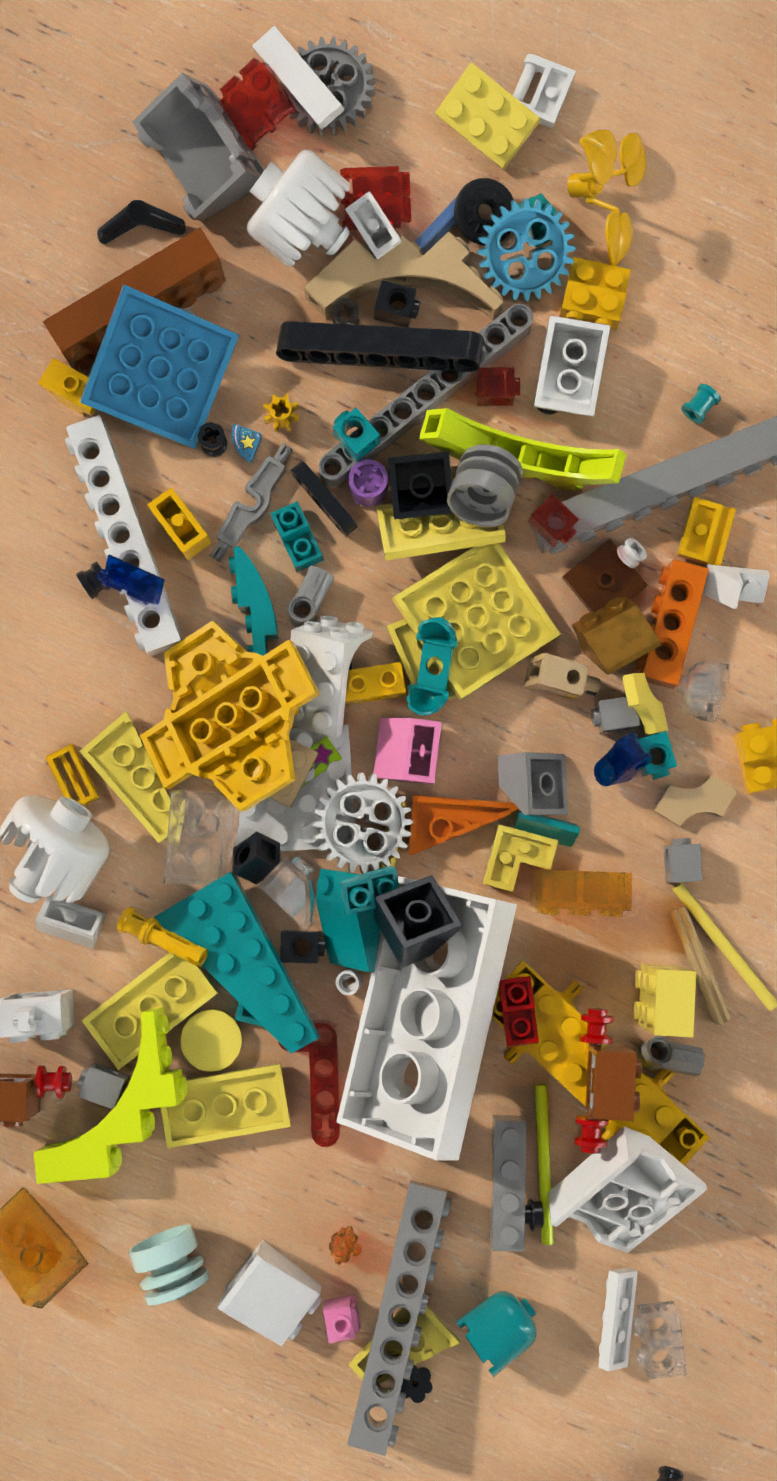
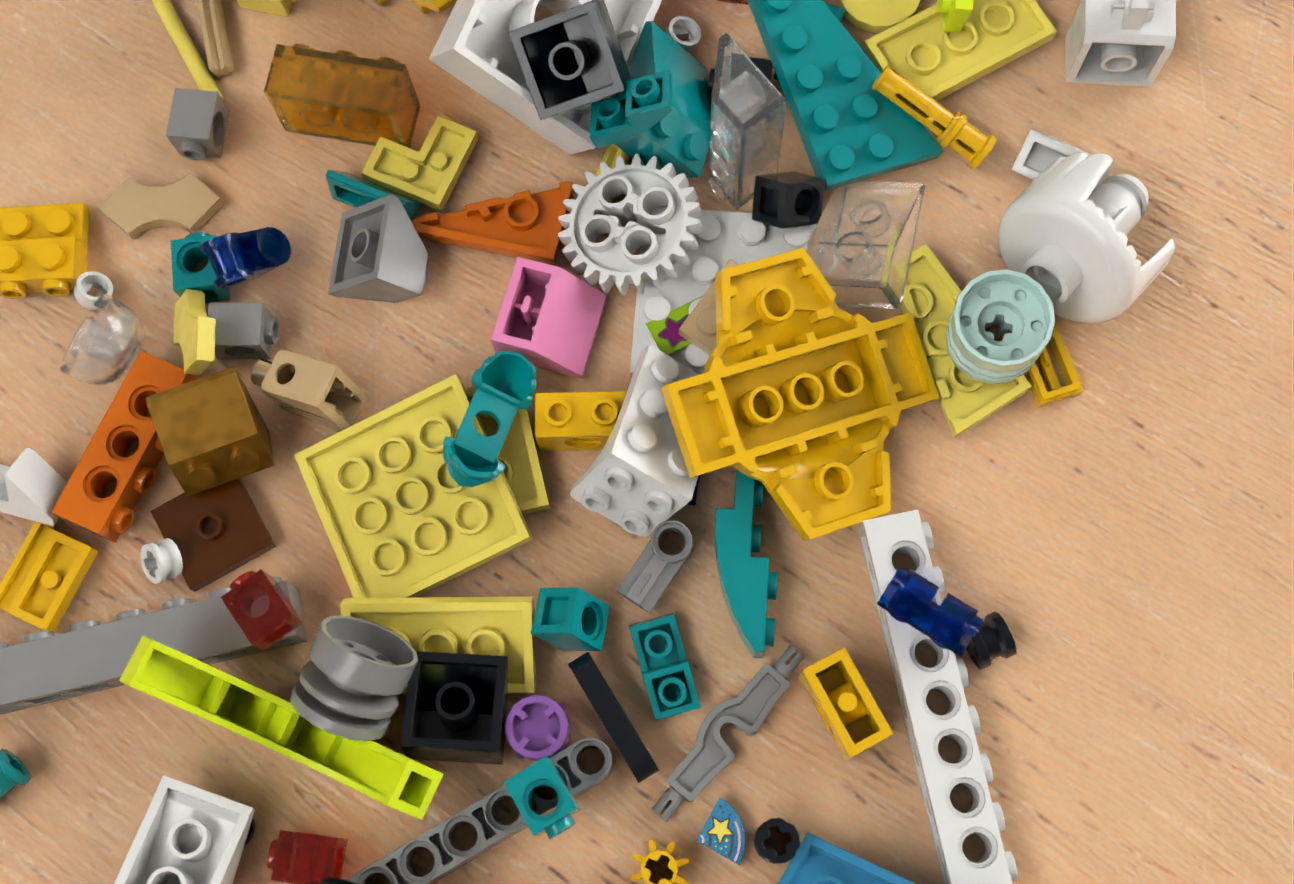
camera: 165 degrees left, 10 degrees down
none -> white hinge [74,271,113,311]
none -> teal brick [531,587,610,651]
none -> light aqua wheel [945,269,1055,384]

